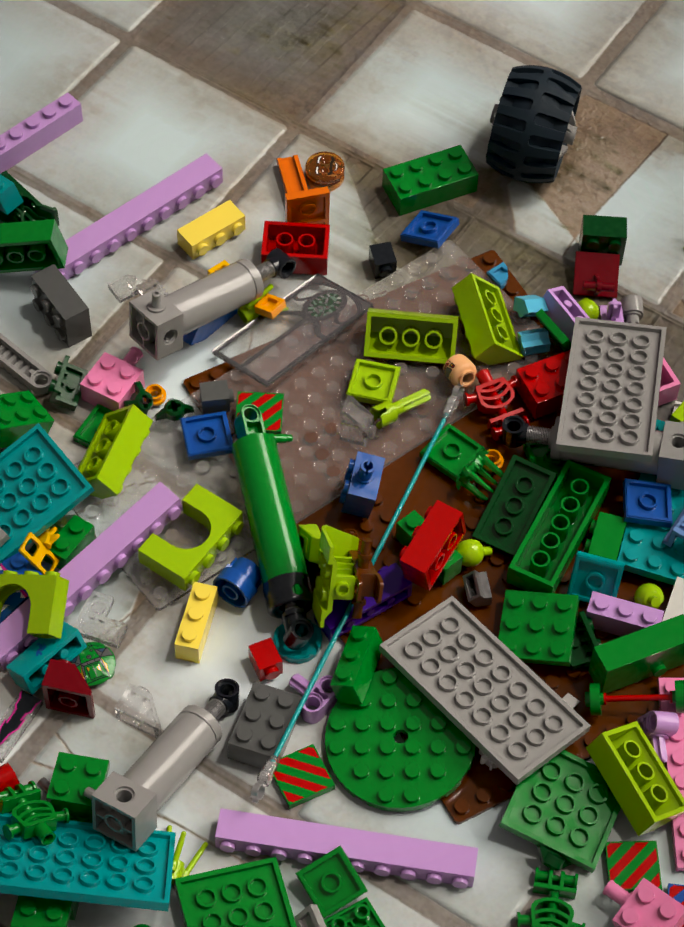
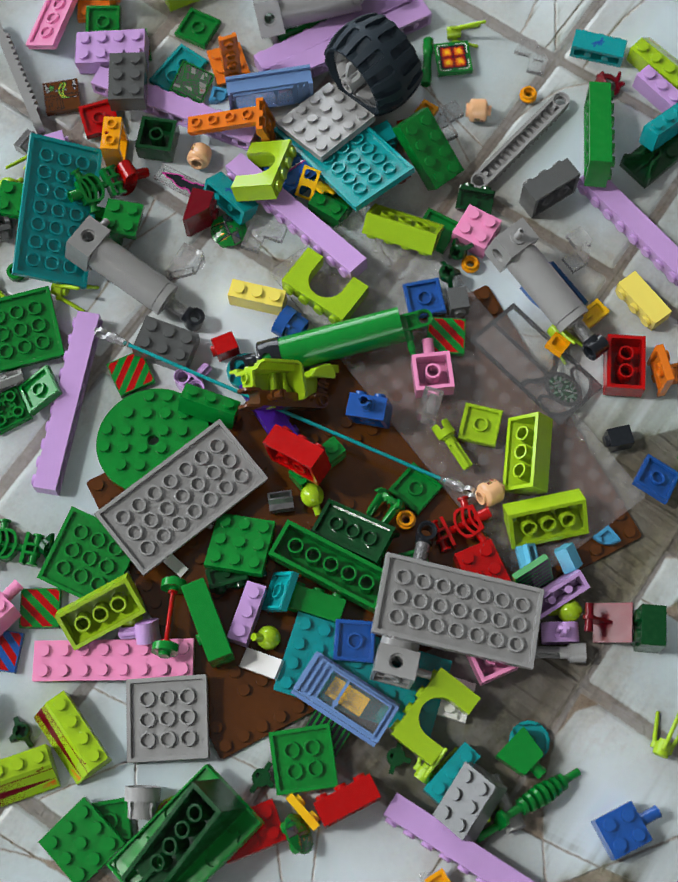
camera: 95 degrees right, 15 degrees up
none -> bright pink brick [411,338,455,399]

